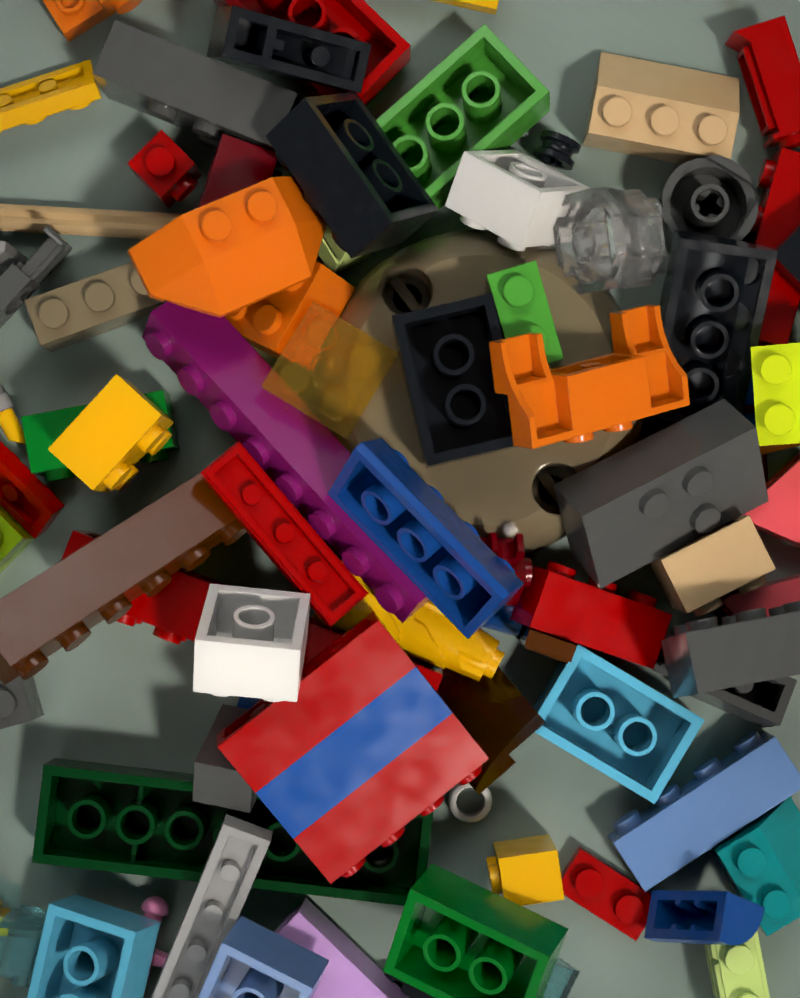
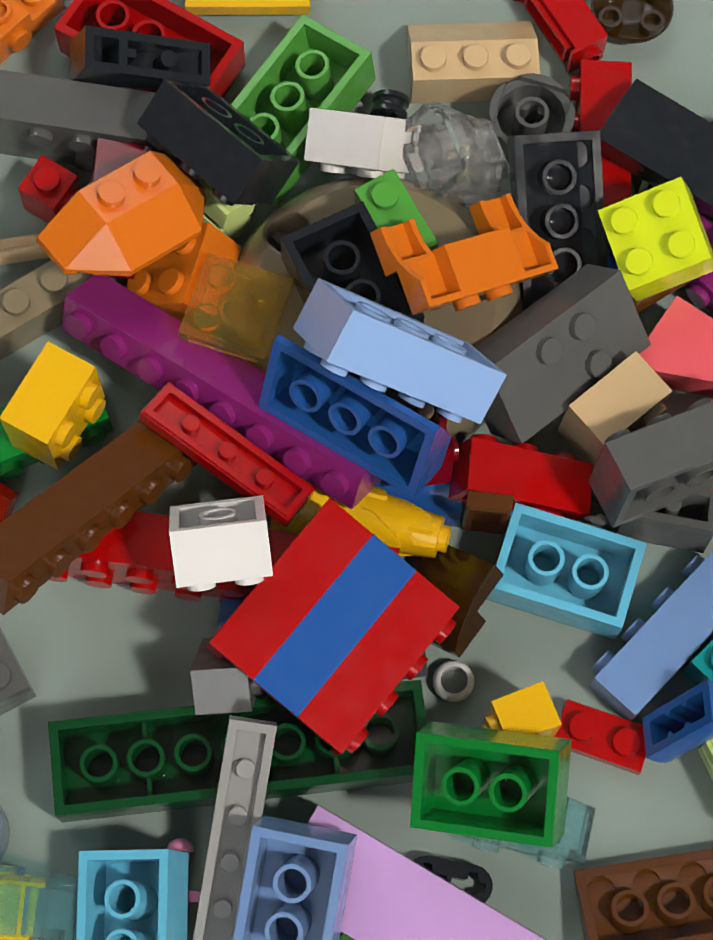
camera: 15 degrees left, 15 degrees down
none -> light blue brick [293,278,507,424]

